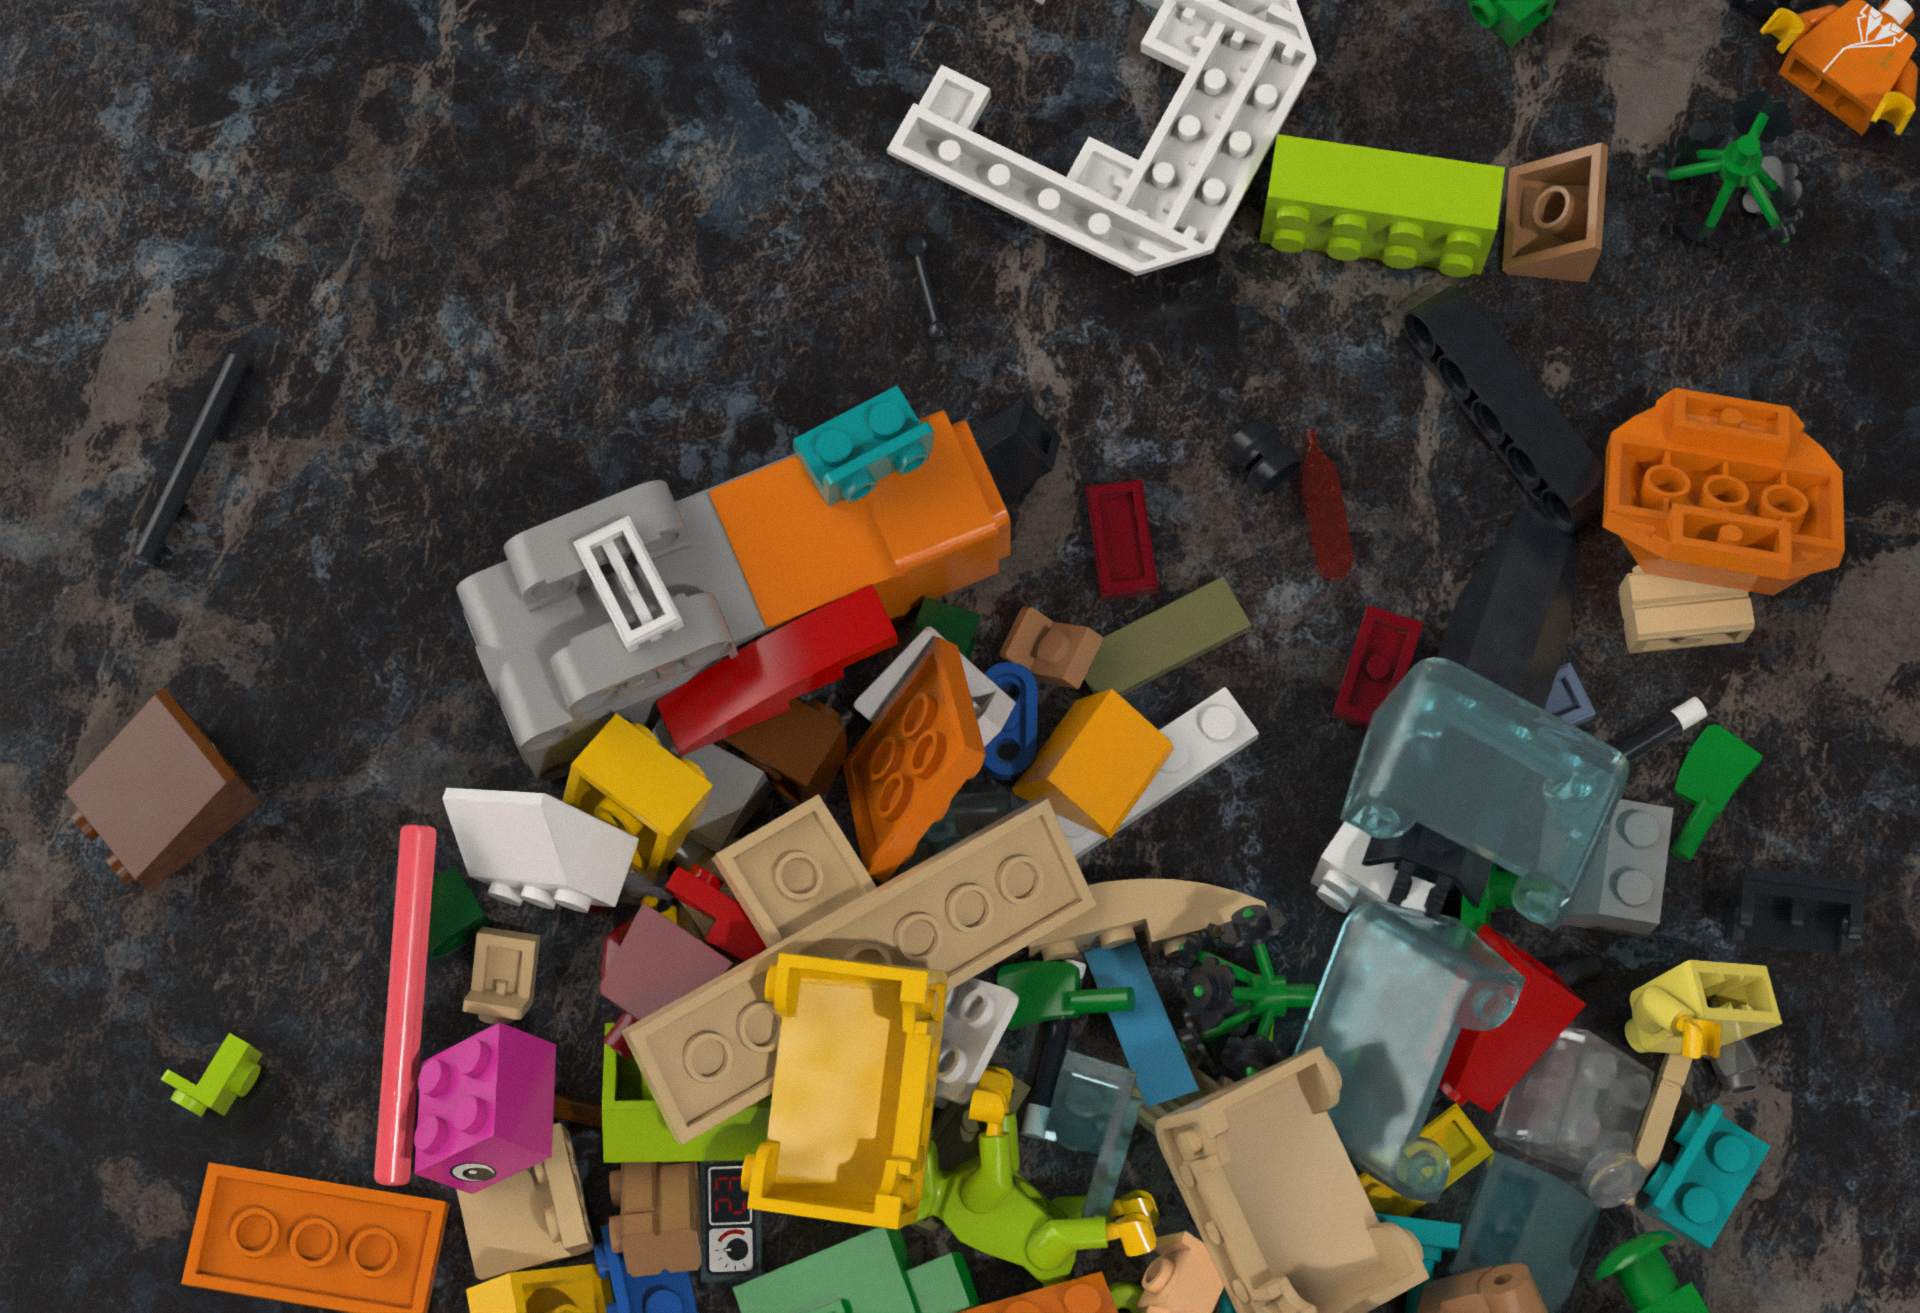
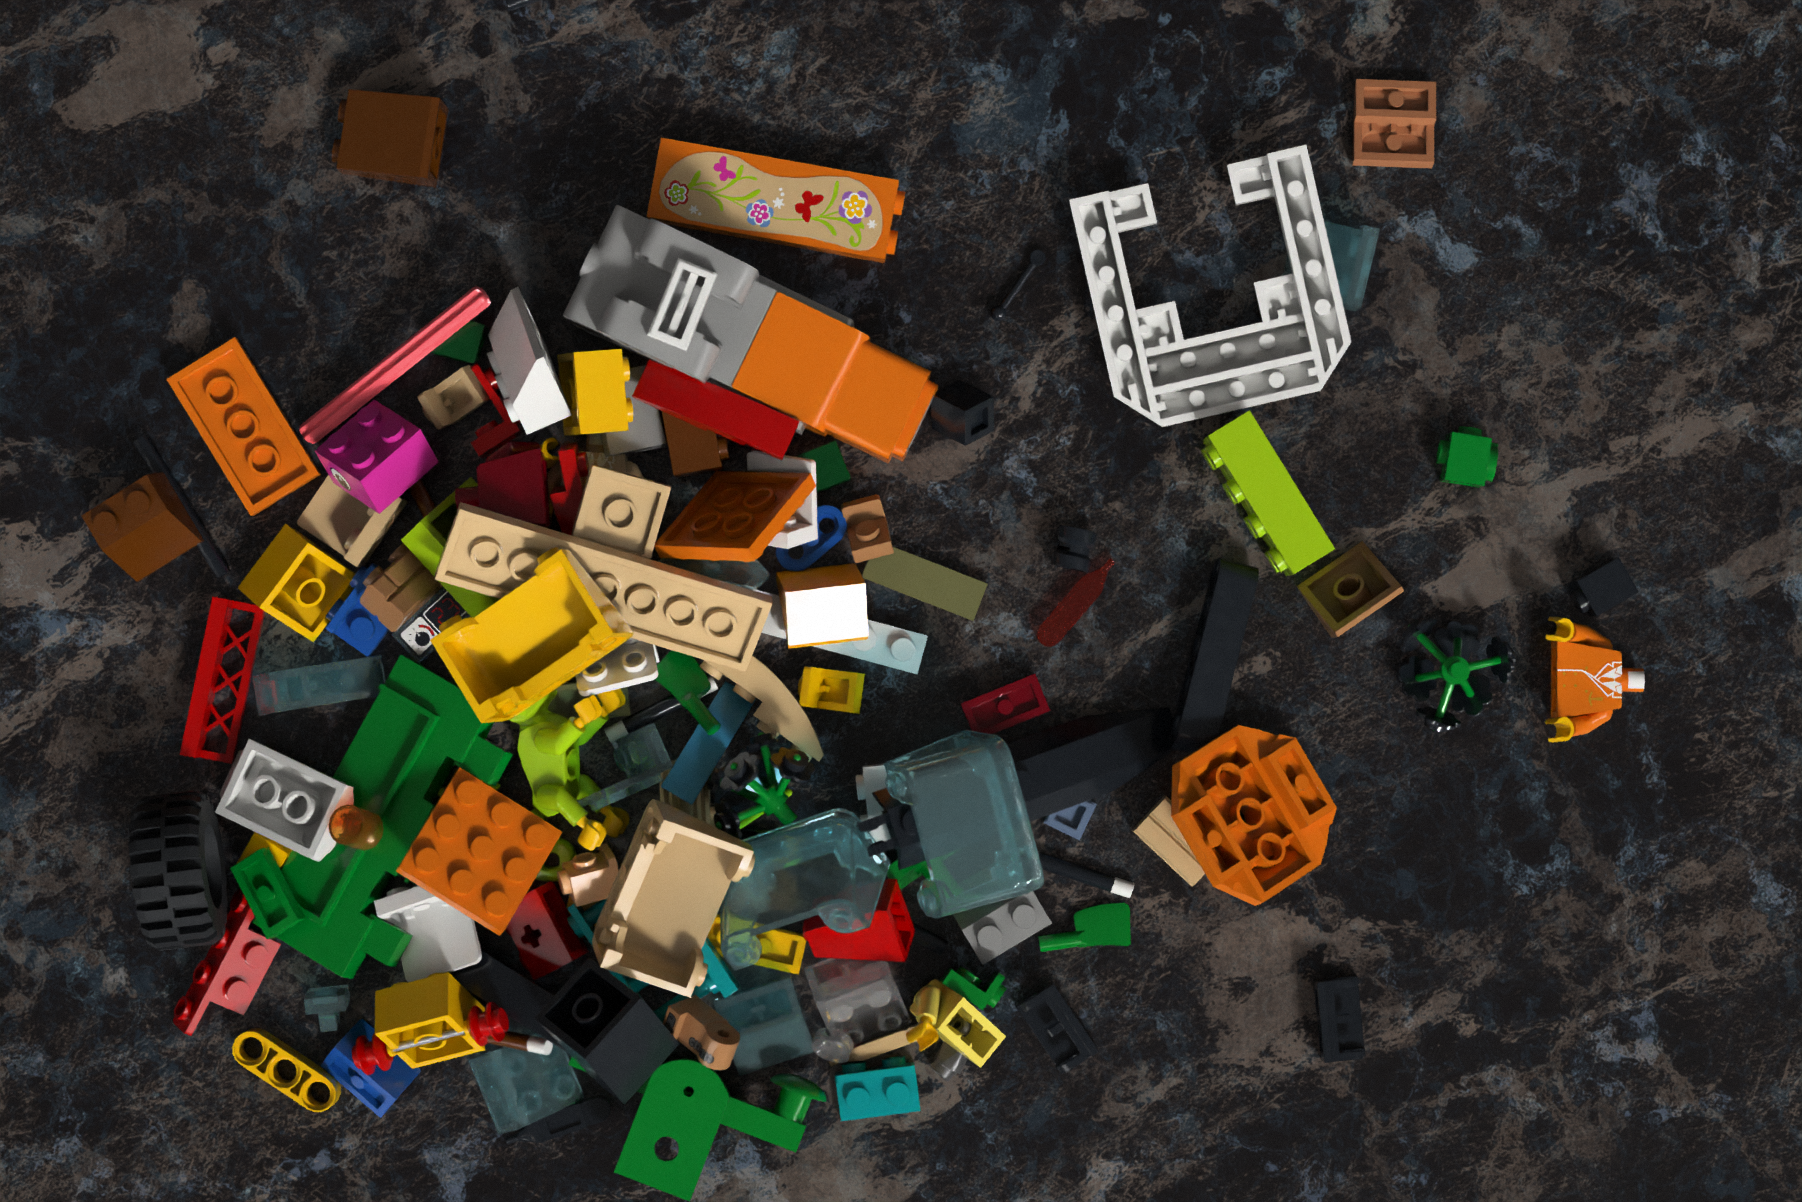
camera: 45 degrees right, 15 degrees up
lime bracket [161,1033,262,1117] -> none
teal bracket [793,386,935,507] -> none
dark red tile [1085,480,1158,601] -> none
none -> red bracket [470,363,523,458]
none -> brick [647,138,905,263]
none -> yellow bracket [798,666,865,714]
none -> green bracket [939,966,1007,1011]

